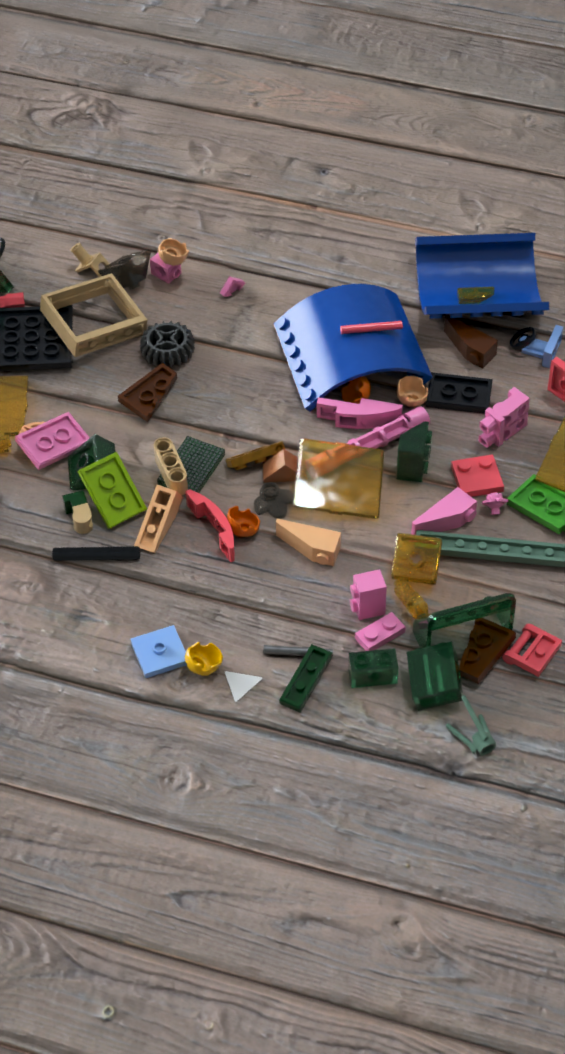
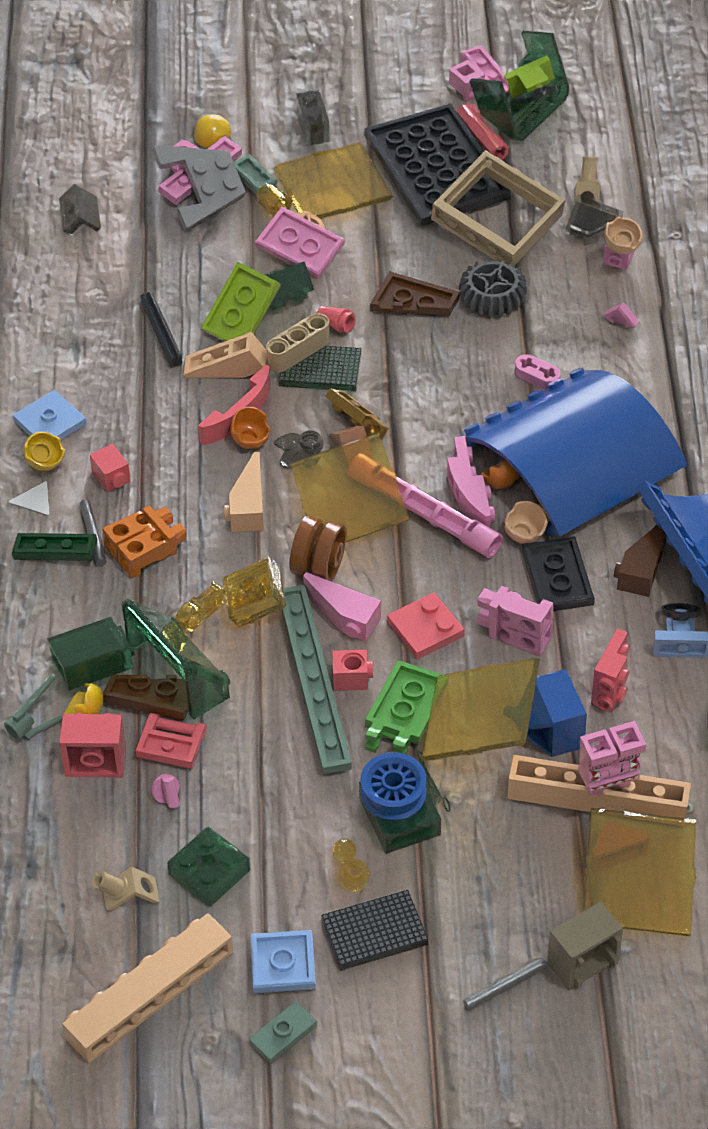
camera: 70 degrees right, 0 degrees up
leg [62,490,93,534] -> none
coral bar [340,321,403,334] -> none
clear green brick [348,648,399,688] -> none
bright pink brick [350,569,387,620] -> none
bright pink plate [355,612,406,654] -> none
clear green slope [396,421,432,482] -> none
bright pink plant [482,492,508,515] -> none
none -> coral brick [60,713,126,778]
none -> yellow hair [64,683,103,714]
none -> coral brick [89,444,131,492]
none -> orange hips [102,505,187,579]
none -> dark orange wheel [289,515,347,582]
none -> coral cone [317,306,356,334]
none -> coral brick [332,650,373,691]
none -> bright pink beam [515,355,561,390]

